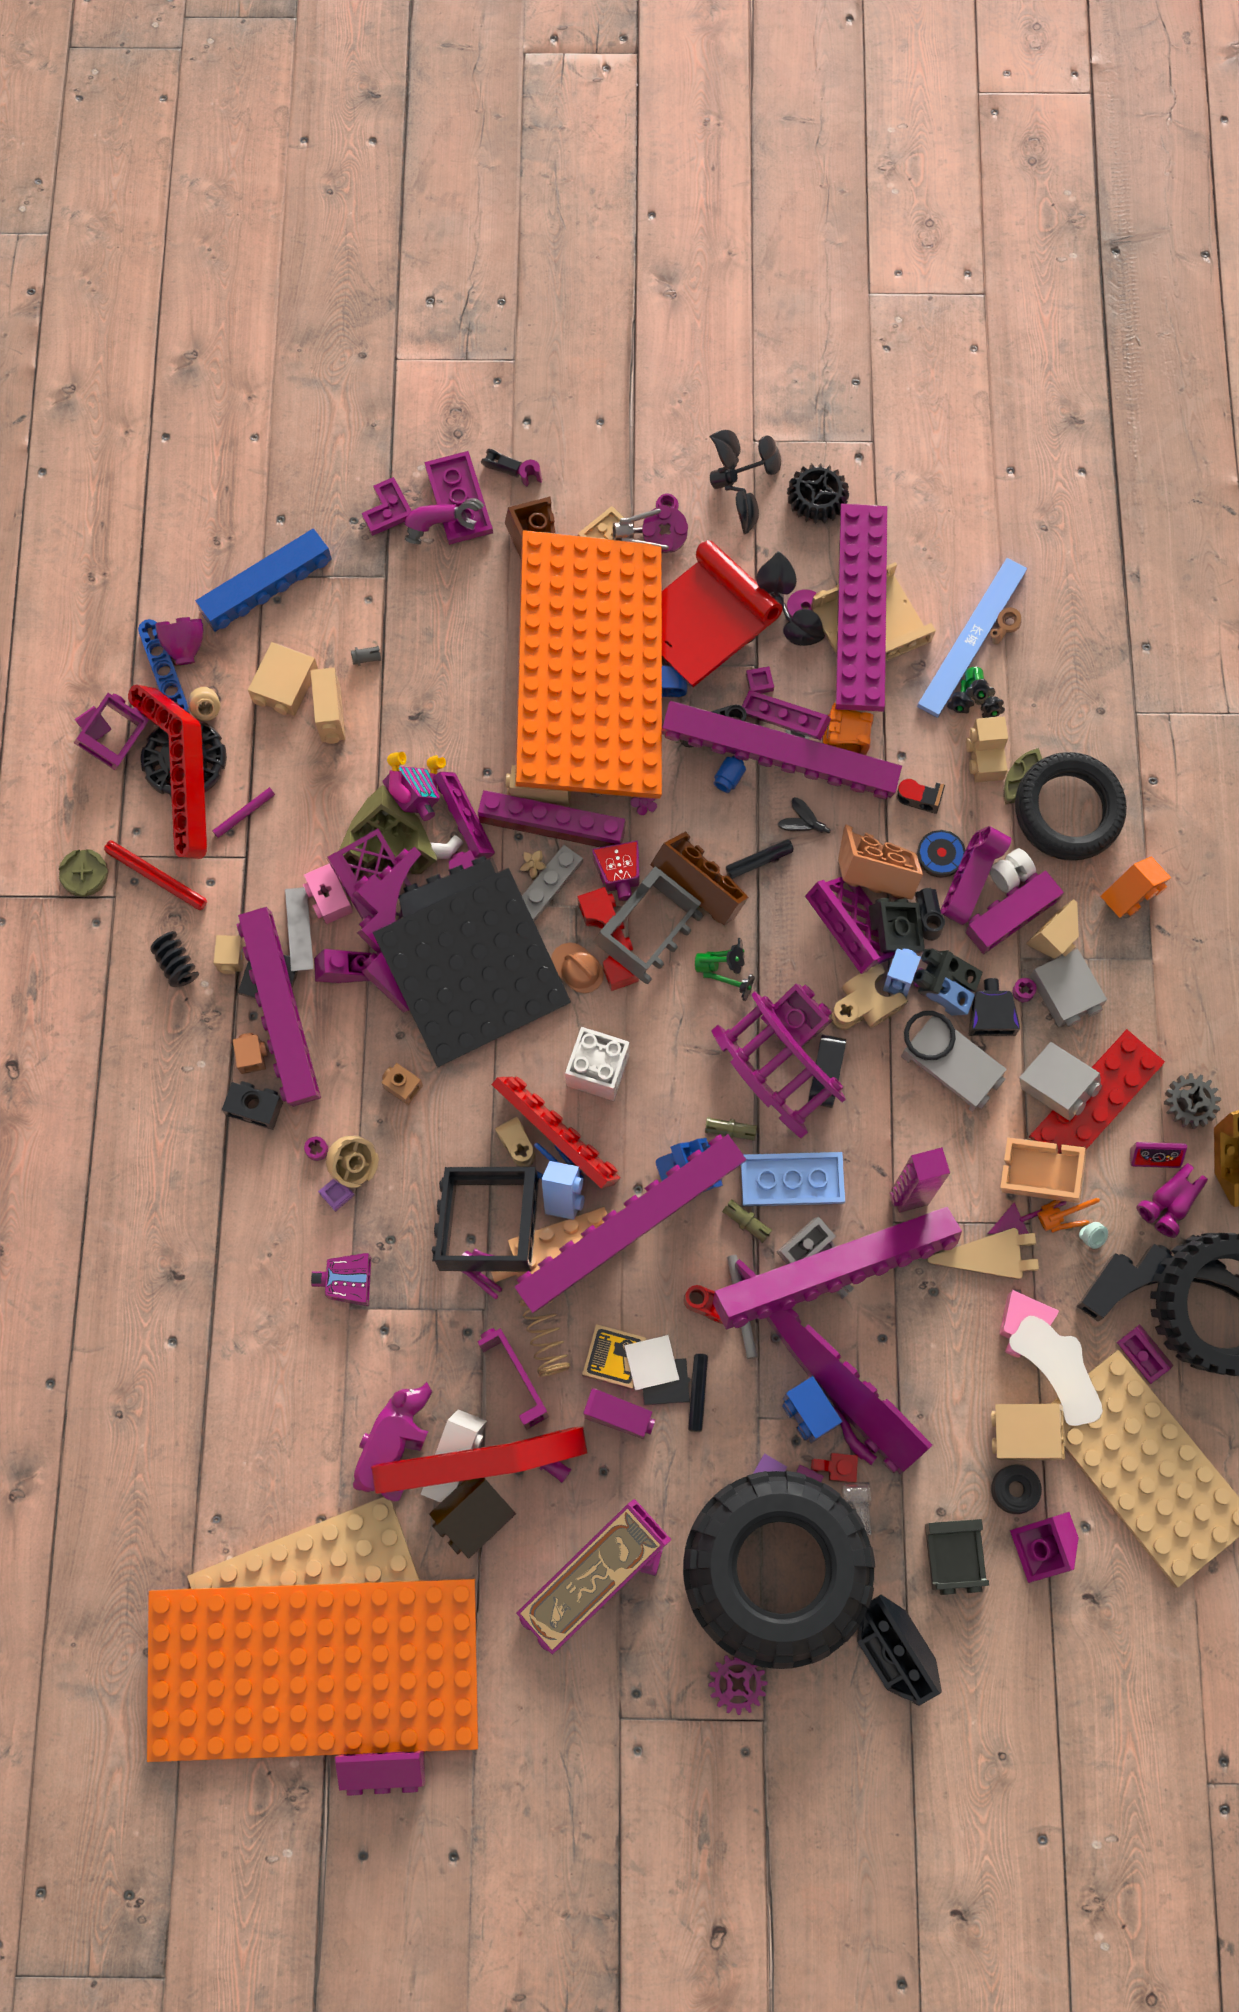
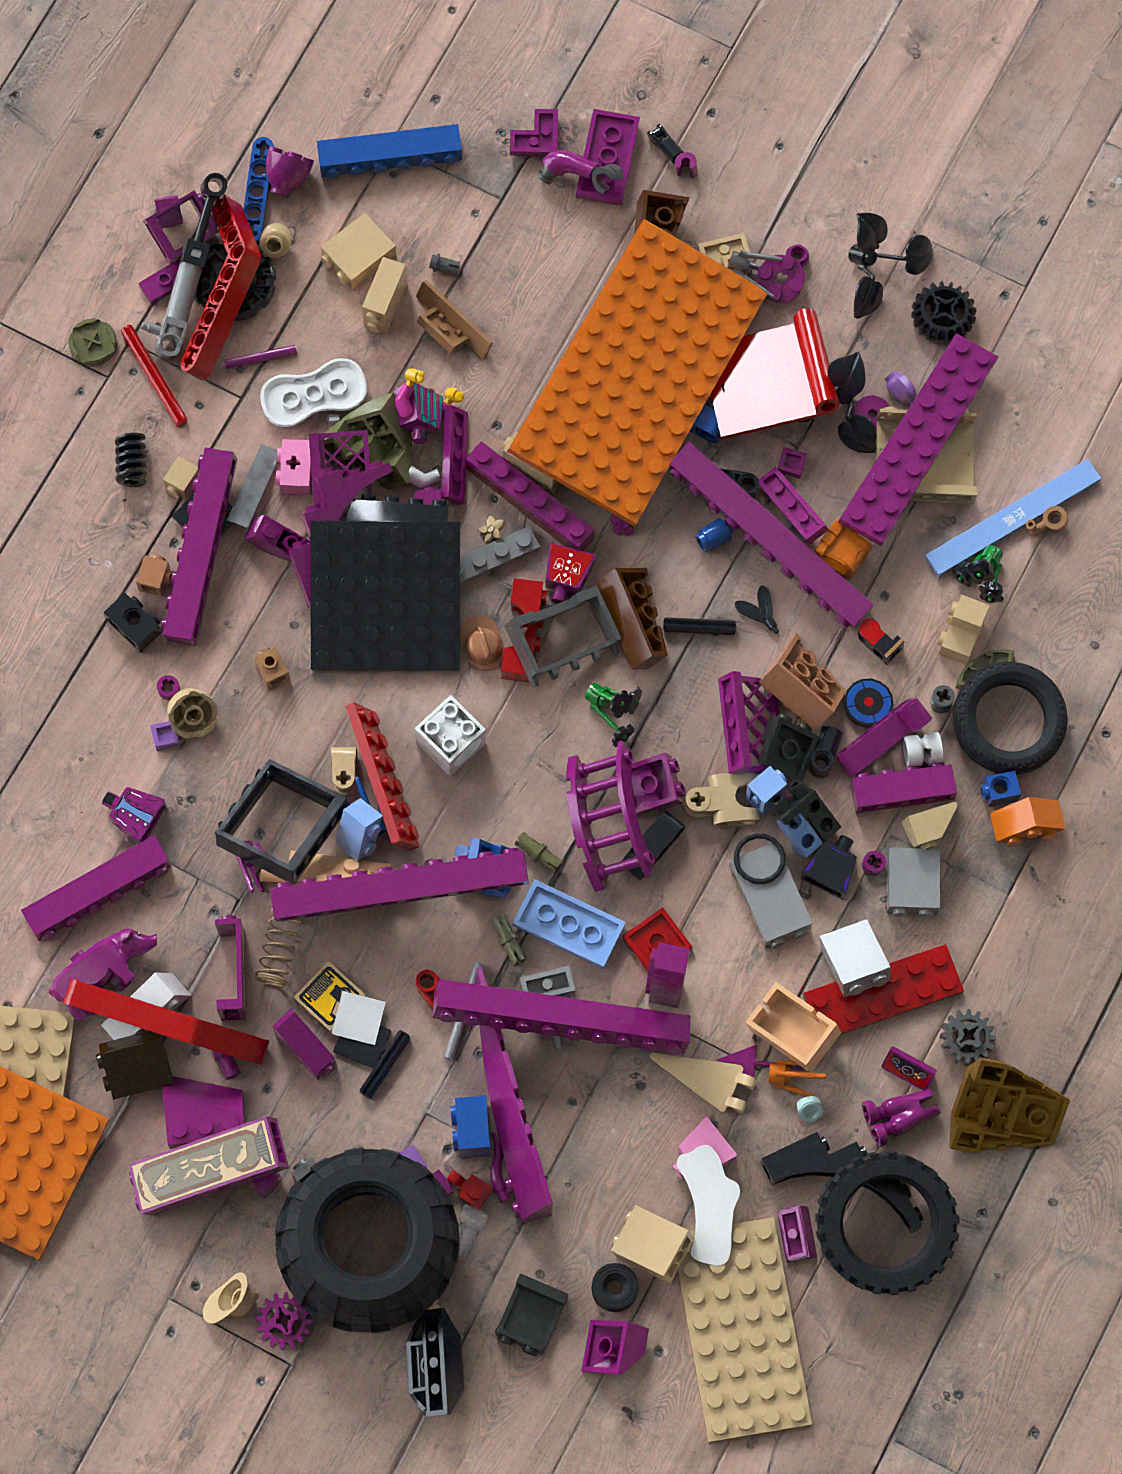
camera: 25 degrees right, 0 degrees up
none -> magenta brick [21,835,172,941]
none -> magenta plate [138,259,179,305]
none -> light grey piece [141,173,228,360]
none -> magenta wedge [163,1076,246,1149]
none -> tan piece [203,1272,260,1324]
none -> white plate [260,358,367,427]
none -> flat silver plate [291,1157,316,1182]
none -> light grey piece [326,414,343,426]
none -> medium nougat bracket [416,280,493,359]
none -> red tile [622,907,693,972]
none -> medium lavender plant [884,370,916,406]
none -> dark grey bush [930,685,955,714]
none -> blue brick [980,771,1021,807]

